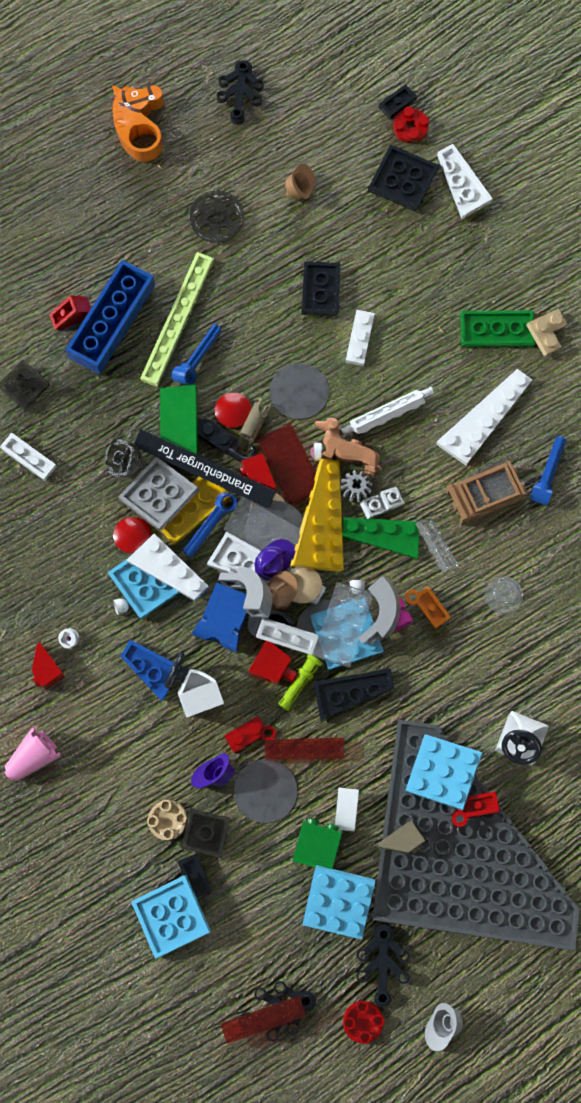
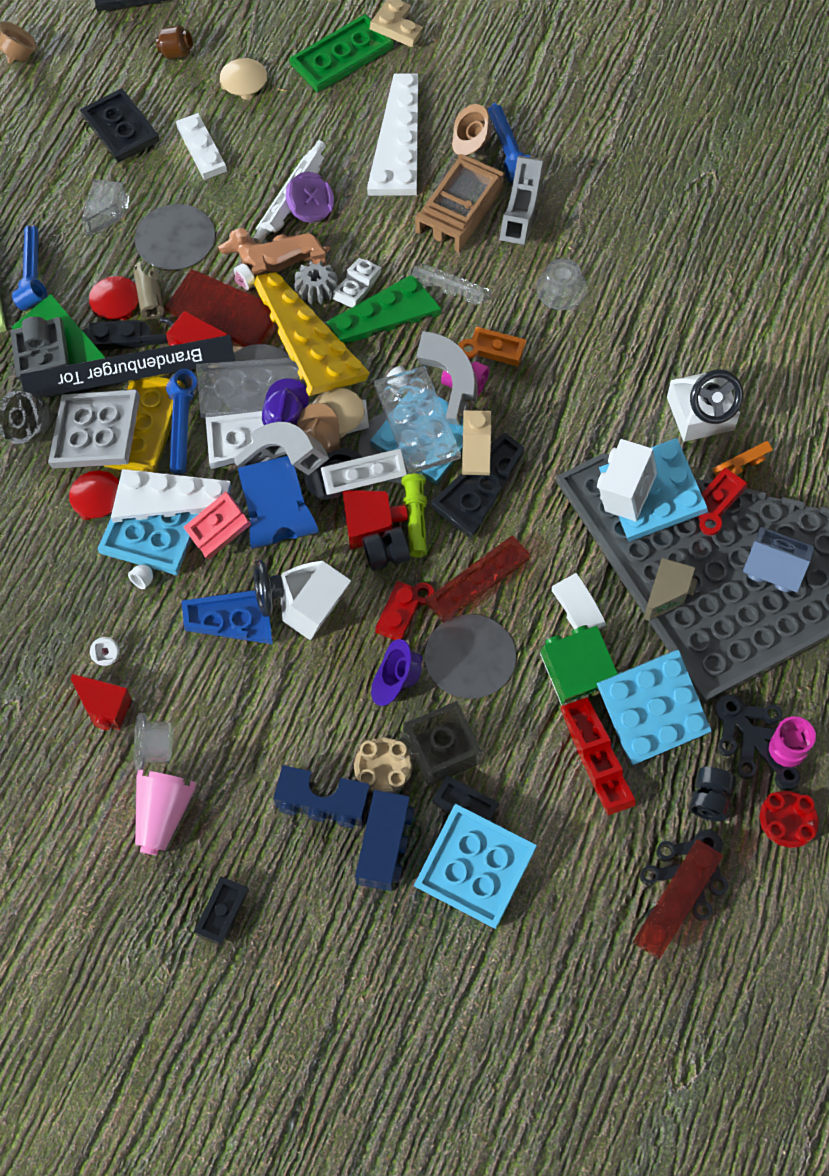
camera: 35 degrees left, 10 degrees down
none -> dark grey plate [10,317,70,381]
none -> clear slope [81,179,129,236]
none -> clear piece [134,713,173,772]
none -> reddish brown head [156,25,193,60]
none -> coral plate [184,492,251,560]
none -> black plate [194,876,249,946]
none -> tan dish [220,58,268,100]
none -> dark blue arch [273,765,371,828]
none -> medium lavender tile [286,171,334,223]
none -> dark blue brick [355,790,415,892]
none -> black wheel [362,526,410,571]
none -> piece [452,104,492,156]
none -> tan slope [462,410,491,475]
none -> light grey arch [499,156,544,245]
none -> red slope [560,697,635,816]
none -> white brick [597,439,657,521]
none -> black wheel [688,767,737,821]
none -> orange hinge [712,440,773,477]
none -> sand blue slope [743,527,814,592]
none -> dark pink wheel [769,716,816,767]

